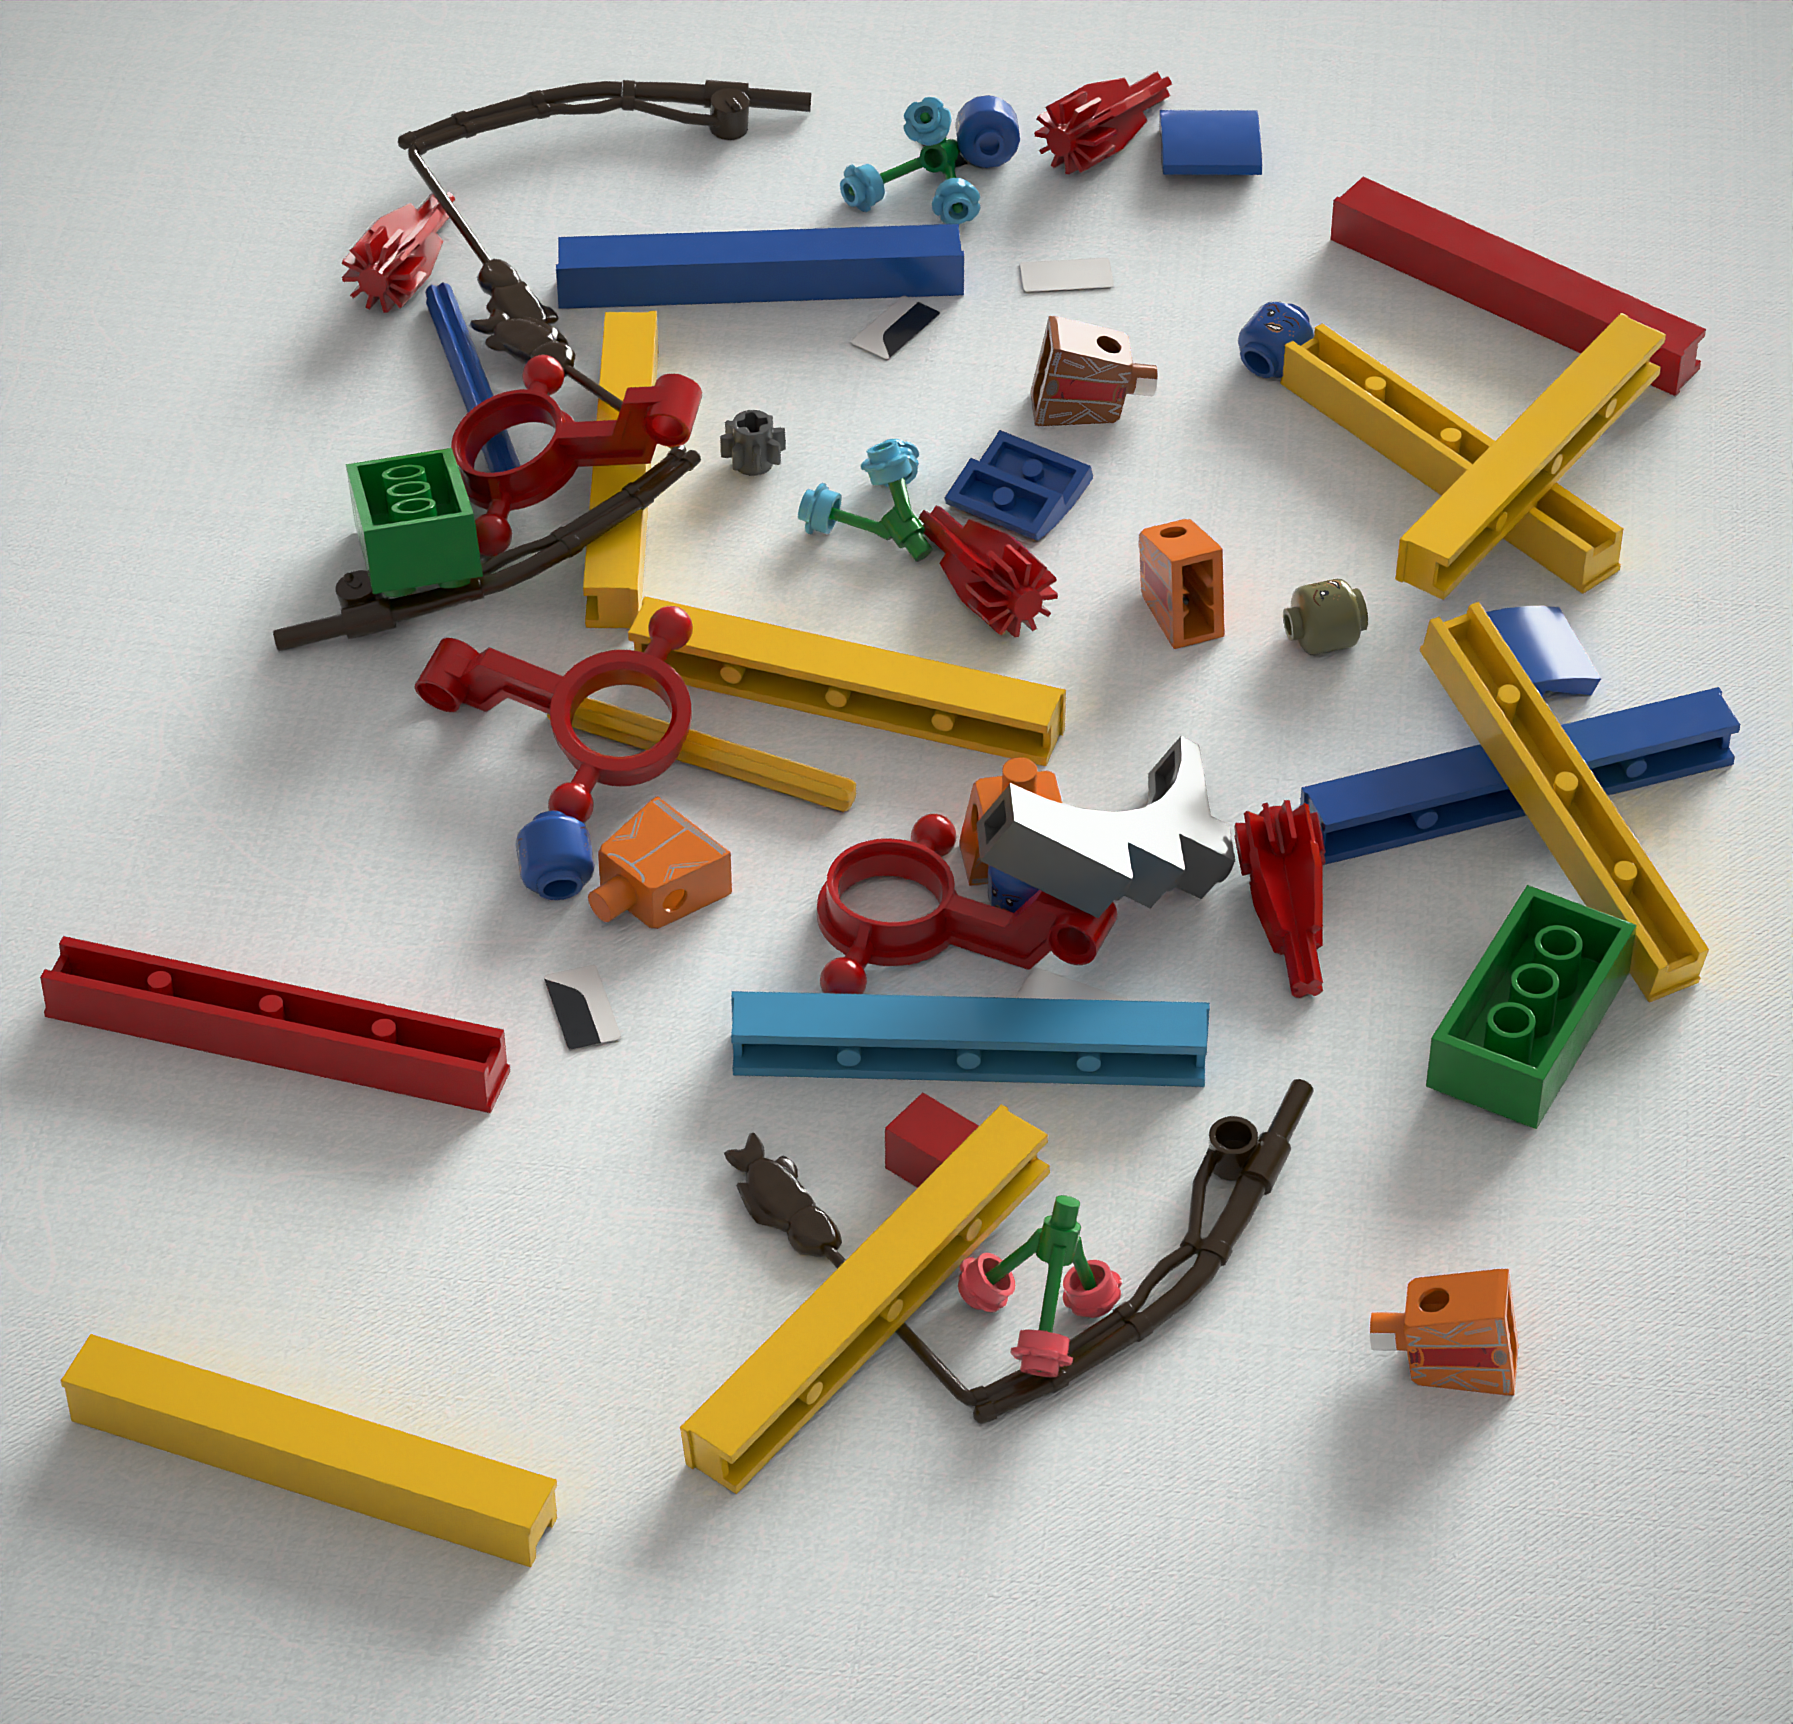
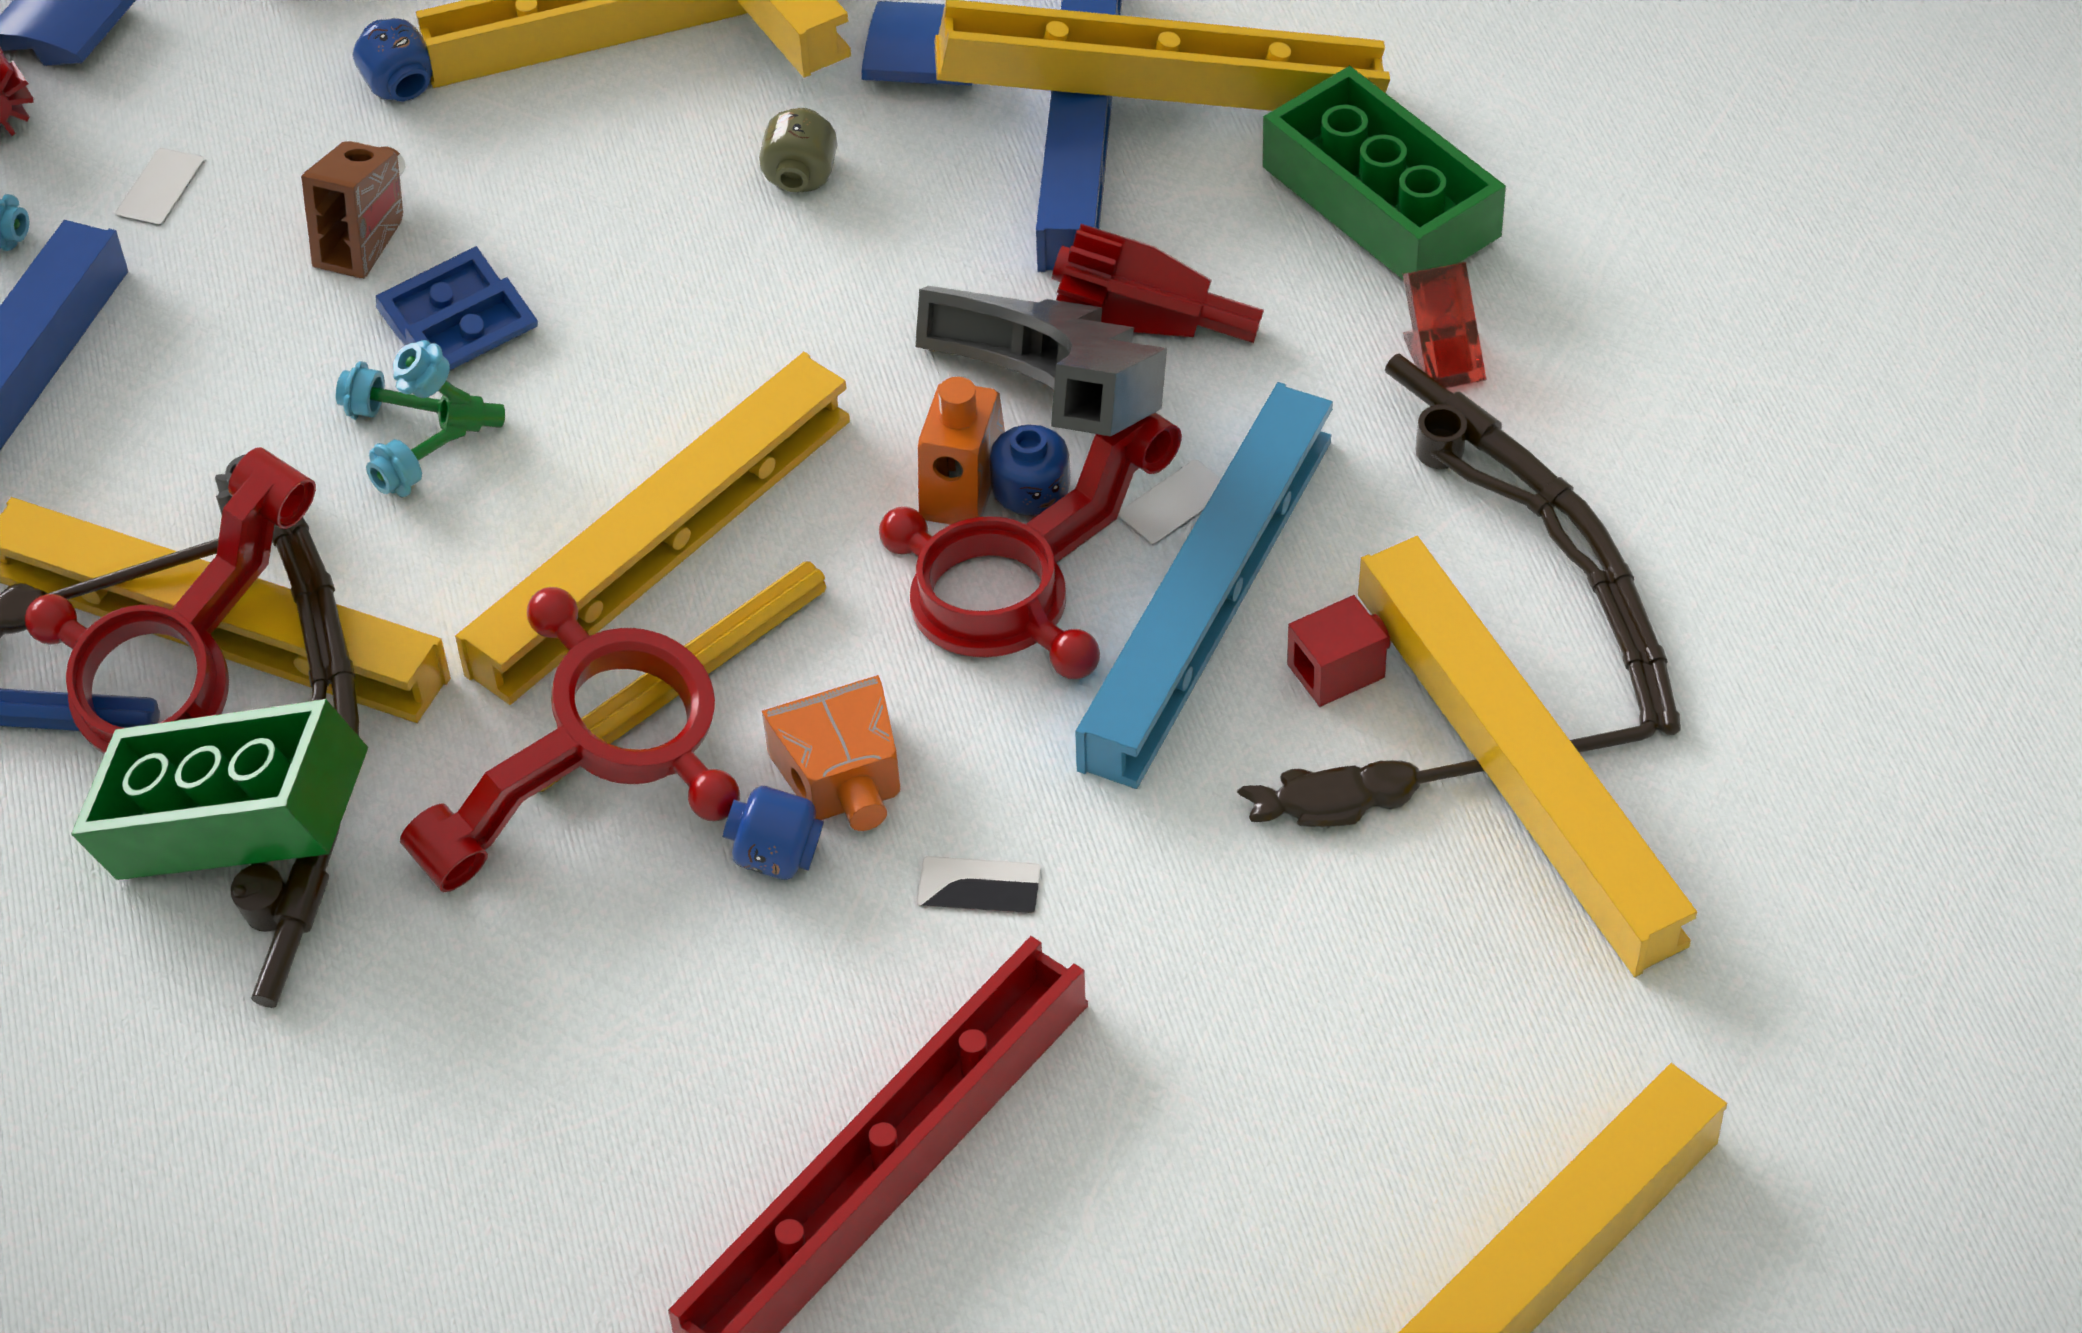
camera: 65 degrees left, 5 degrees up
sticker [851,296,940,360] -> none
red piece [918,505,1058,638] -> none
plant [958,1195,1122,1377] -> none
orange torso [1138,519,1225,649] -> none
orange torso [1370,1269,1519,1395] -> none
none -> clear red slope [1403,262,1486,388]

